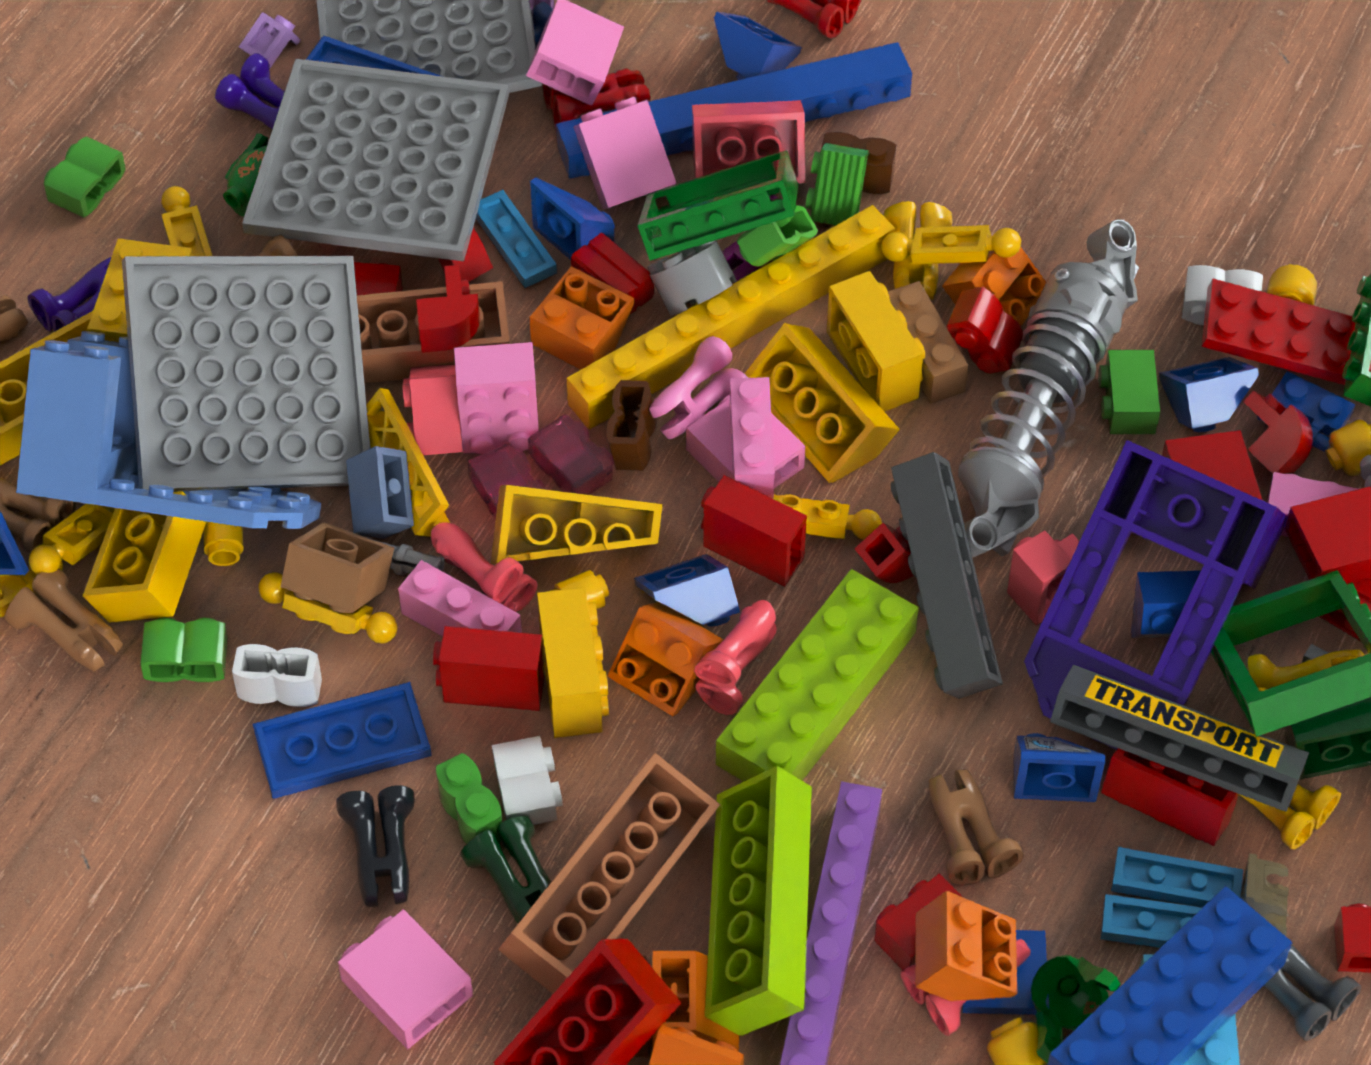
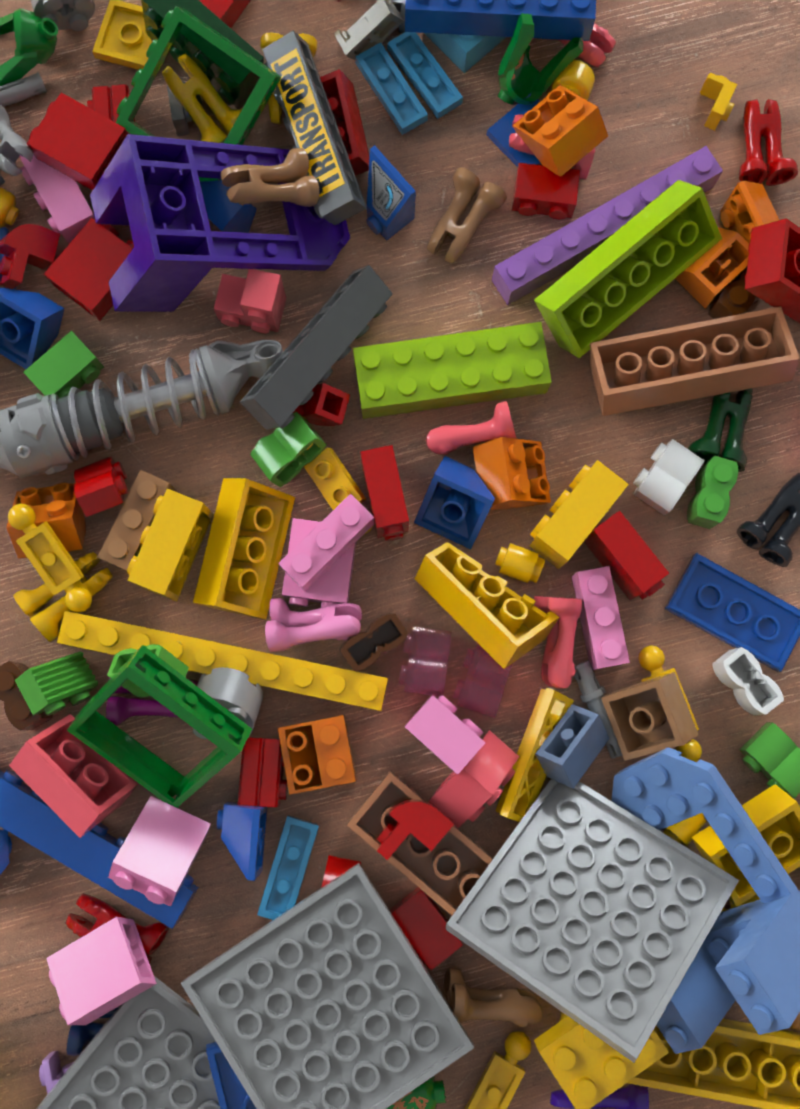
camera: 135 degrees left, 25 degrees up
none -> medium nougat piece [221,148,319,207]
none -> bright green brick [250,412,327,487]

